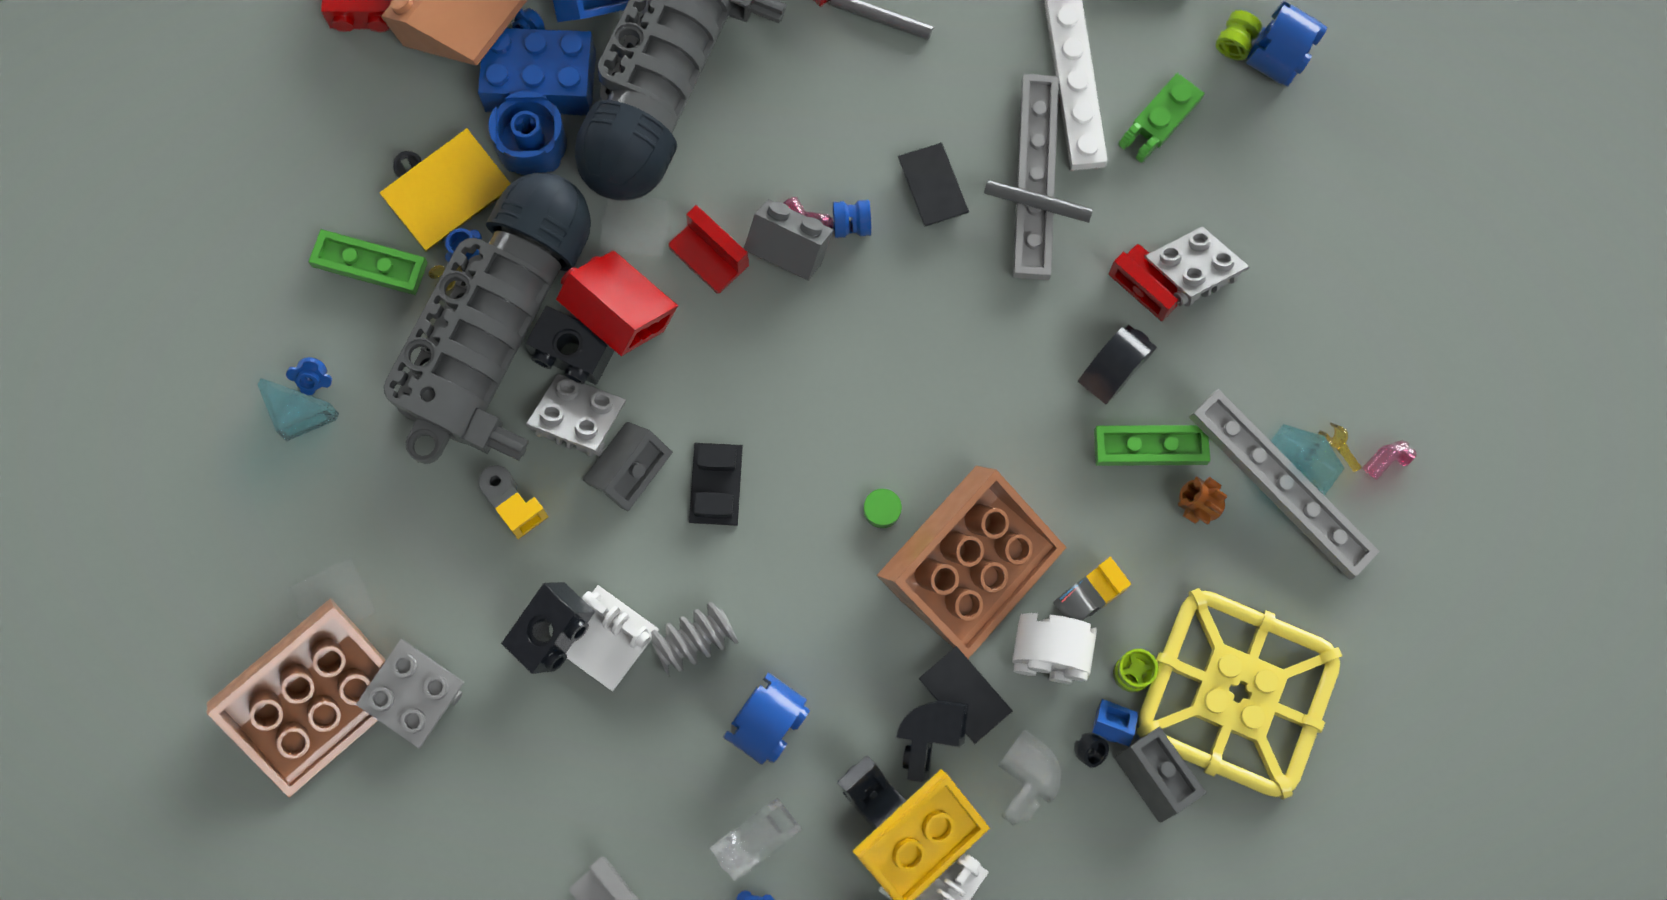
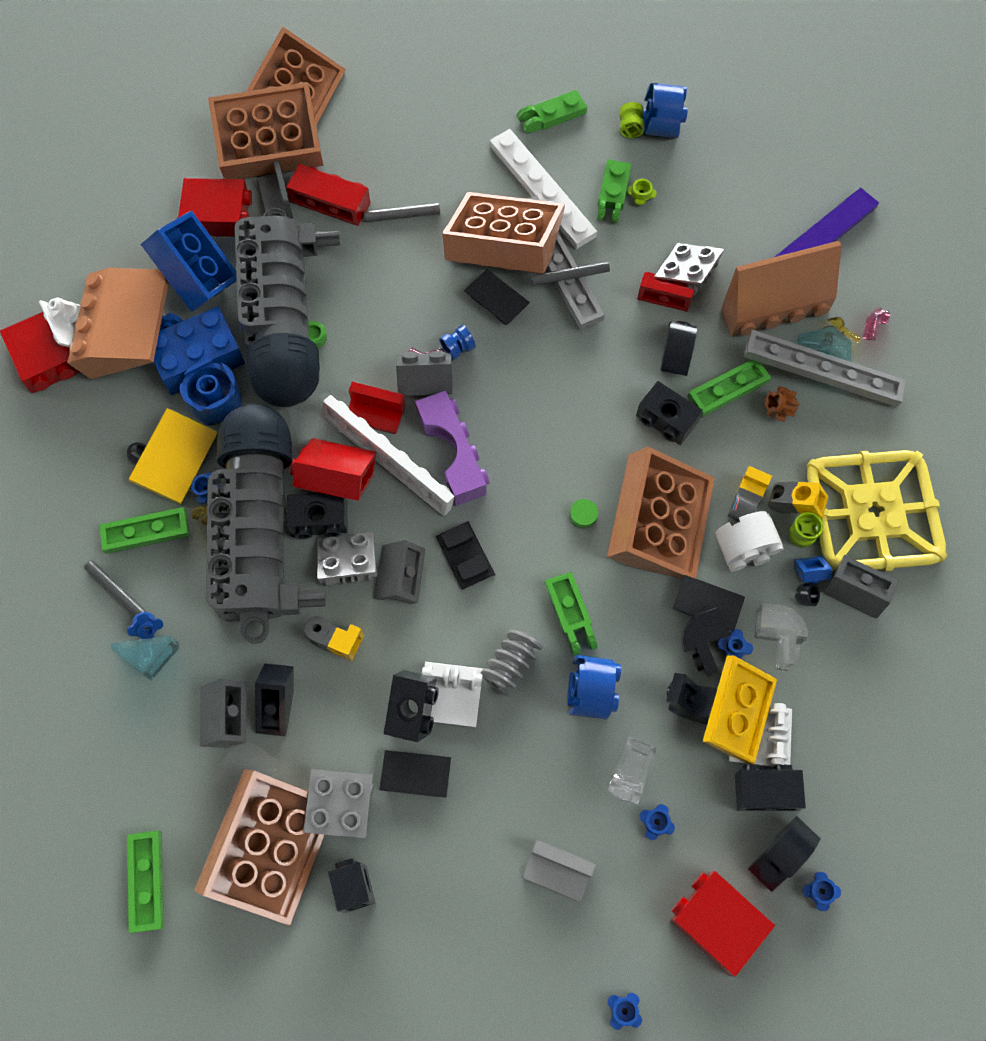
camera: 25 degrees left, 5 degrees down
none -> dark grey bar [84,561,147,616]
none -> bright green plate [127,831,164,933]
none -> dark grey brick [199,679,246,748]
none -> black slope [255,663,294,736]
none -> bright green tile [308,321,327,348]
none -> white plate [322,395,455,517]
none -> black brick [328,858,376,913]
none -> black piece [379,750,451,798]
none -> medium lavender arch [415,390,490,506]
none -> nougat slope [442,192,565,274]
none -> bright green hinge [544,571,598,656]
none -> lime plate [627,179,657,206]
none -> black brick [636,381,703,446]
none -> blue plate [718,629,753,658]
none -> nougat slope [721,241,841,337]
none -> leg [768,481,828,519]
none -> dark purple tile [775,187,879,257]

